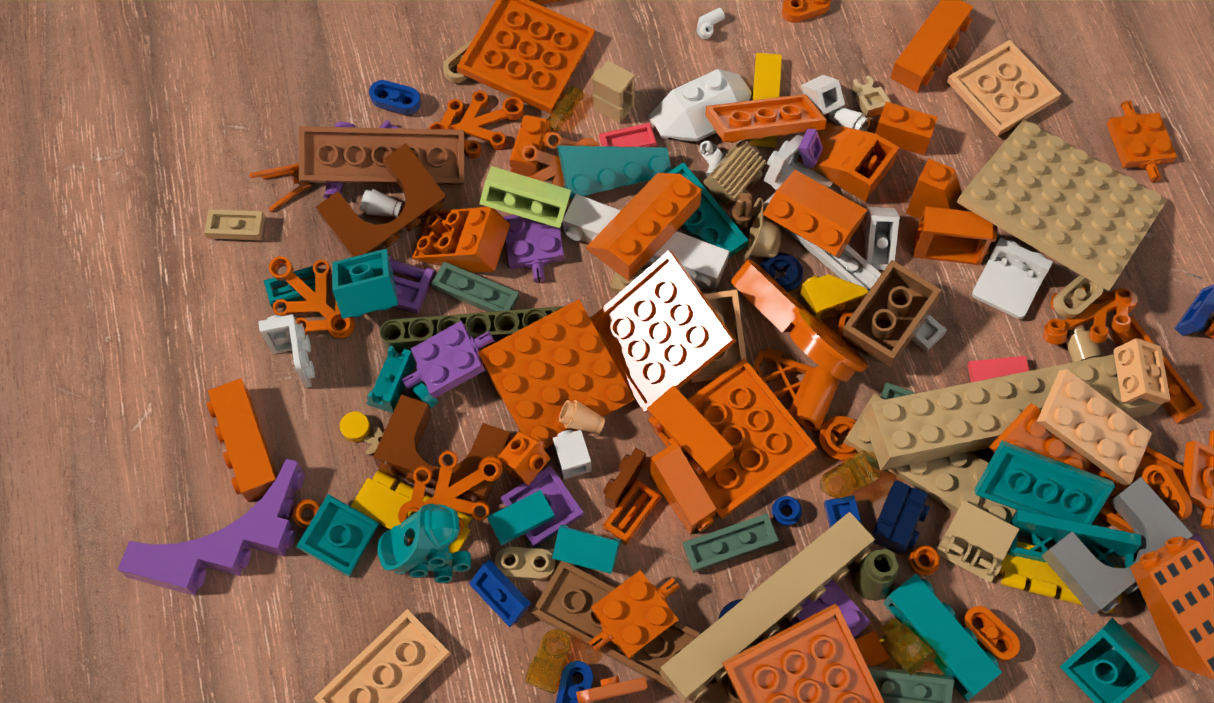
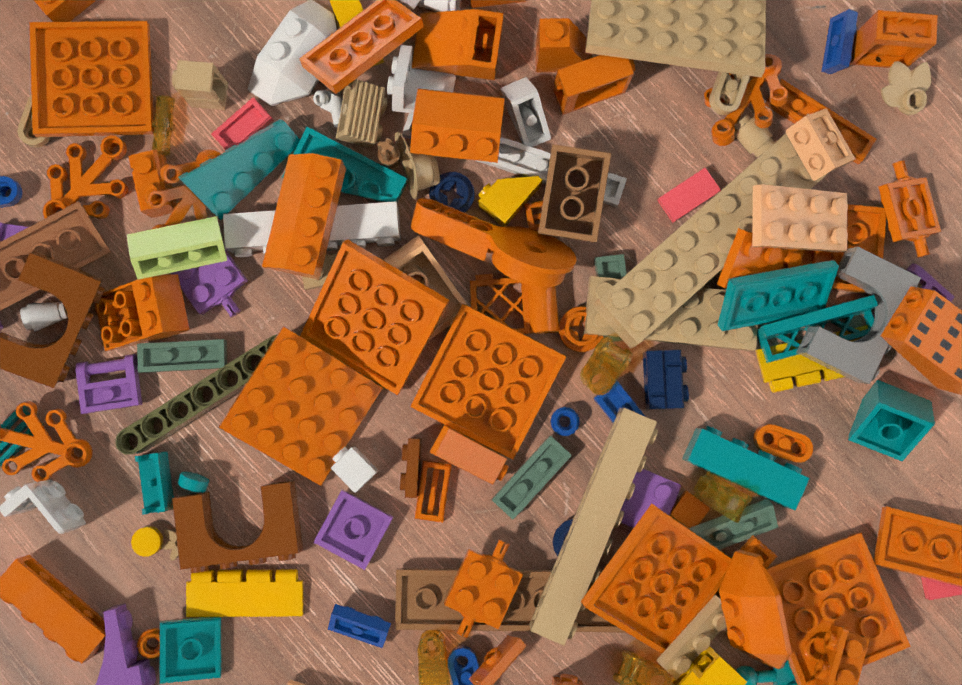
camera: 30 degrees left, 20 degrees up
teal slope [332,249,398,319] -> none
teal piece [377,503,472,583] -> none
orange plant [398,450,503,535] -> none
medium lavender plate [402,321,494,399] -> none
teal tile [487,490,555,546] -> none
tan plate [495,547,556,581] -> none
orange brick [498,432,551,485] -> none
teal hinge [552,525,621,574] -> none
light nougat cone [559,400,605,434] -> none
orange brick [647,385,734,479] -> none
medium lavender tile [798,129,823,168] -> none
olive plant [852,548,899,601] -> none
orange plate [909,545,940,576] -> none
tan hinge [937,500,1019,583] -> none
white bracket [972,237,1053,319] -> none
orange plate [1142,463,1192,520] -> none

